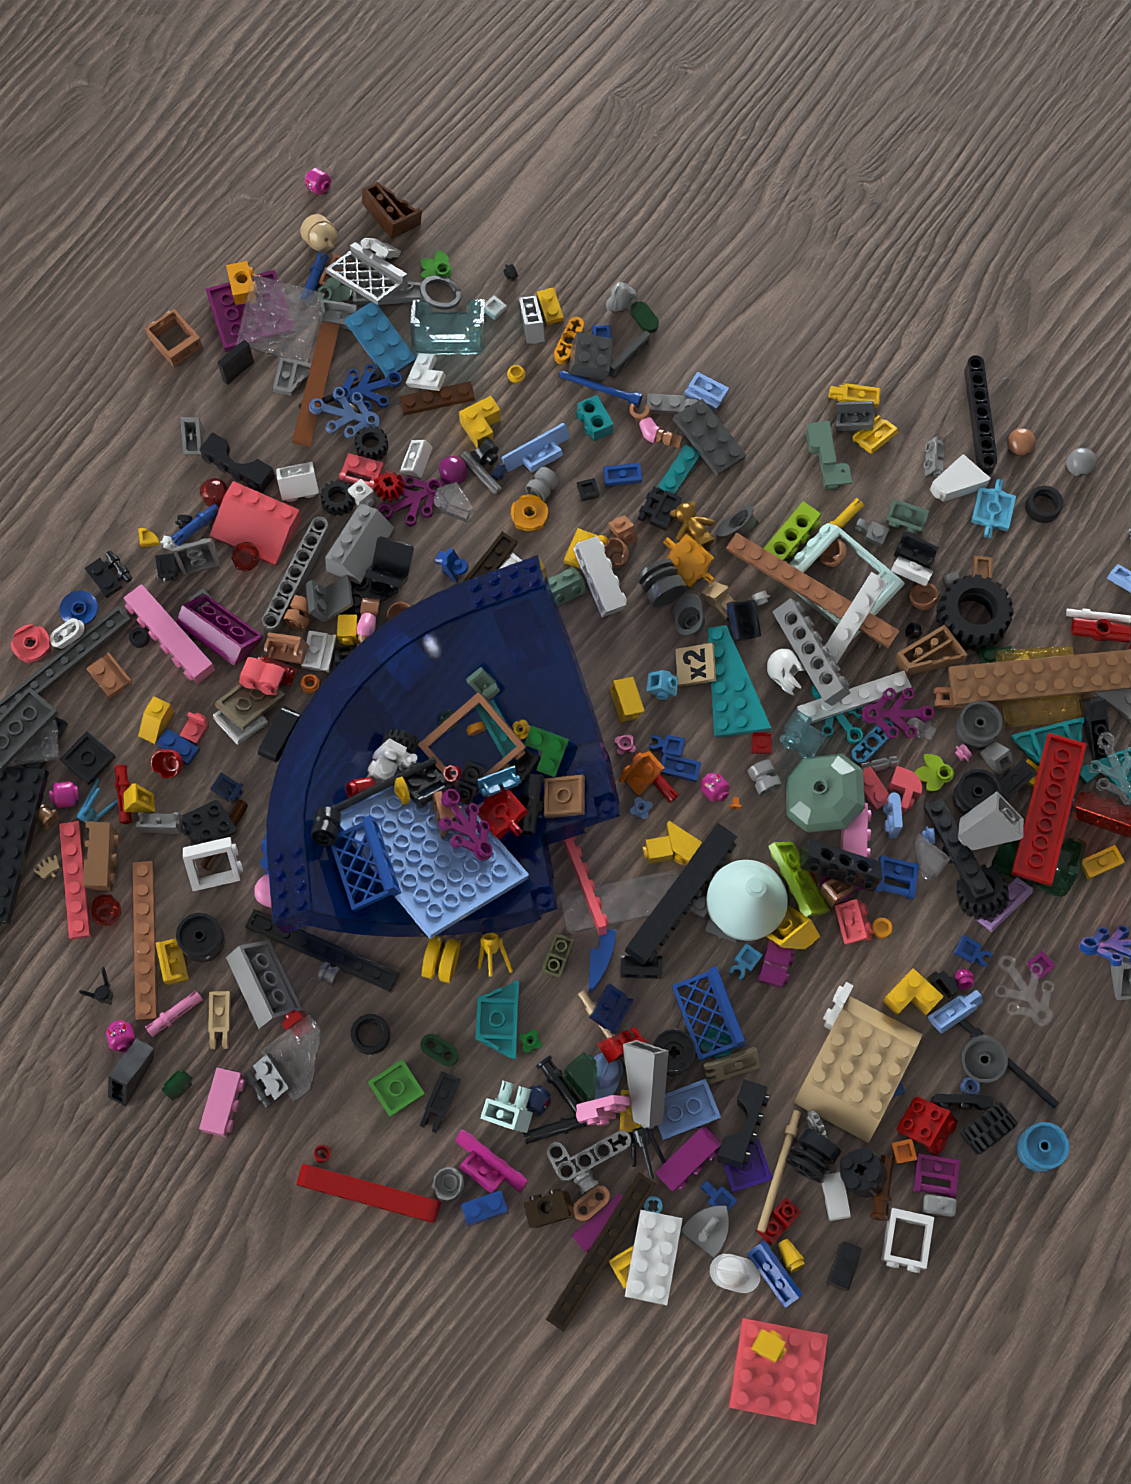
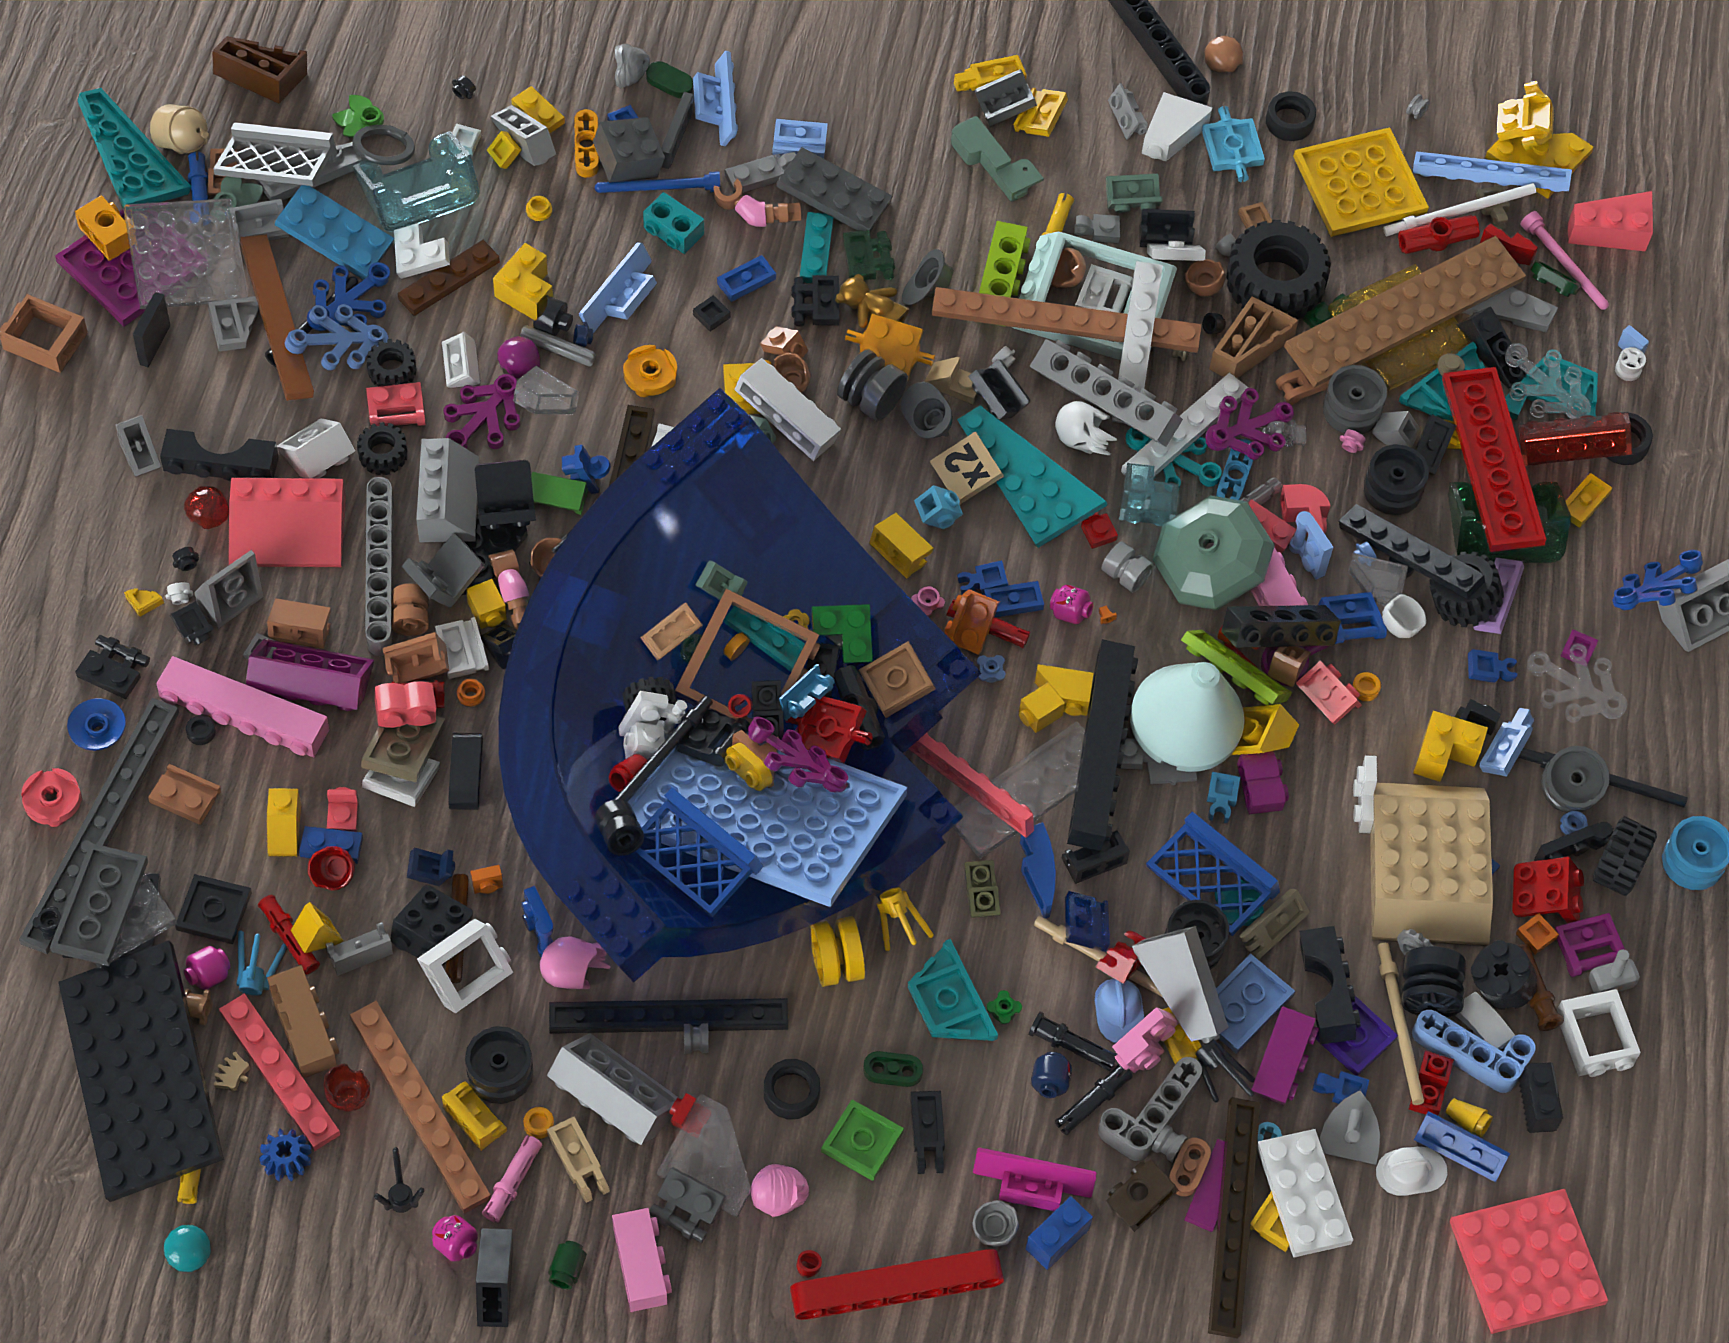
camera: 30 degrees left, 10 degrees down
white plate [50,618,84,649] -> none
blue pin [171,504,219,546] -> none
clear red hair [231,542,260,572] -> none
dark pink head [305,168,331,195] -> none
white bracket [348,479,375,507] -> none
white plate [361,238,401,259] -> none
red gear [373,470,405,503] -> none
yellow tile [394,777,410,805] -> none
light aqua brick [480,1080,533,1133] -> none
light grey wheel [525,467,560,502] -> none
clear green slope [563,1052,597,1102] -> none
yellow brick [750,1329,786,1363] -> none
lime plate [914,754,954,791] -> none
dark pink plate [955,969,975,990] -> none
light grey slope [958,792,1024,850] -> none
light grey hair [1066,448,1097,476] -> none
none -> teal wing [78,88,191,212]
none -> blue gear [259,1128,312,1182]
none -> nougat hinge [267,598,331,649]
none -> orange plate [471,865,503,894]
none -> yellow plate [487,131,522,169]
none -> light orange tile [523,1107,554,1139]
none -> bright green hinge [531,472,588,515]
none -> light nougat plate [640,602,703,660]
none -> light blue bracket [693,51,738,146]
none -> yellow plate [725,743,773,791]
none -> bright pink hair [751,1164,809,1217]
none -> clear green plate [843,230,895,280]
none -> white plate [1075,264,1133,313]
none -> yellow plate [1293,127,1429,237]
none -> white hair [1382,594,1427,638]
none -> light blue beam [1412,1010,1536,1093]
none -> dark tan plate [1437,354,1465,377]

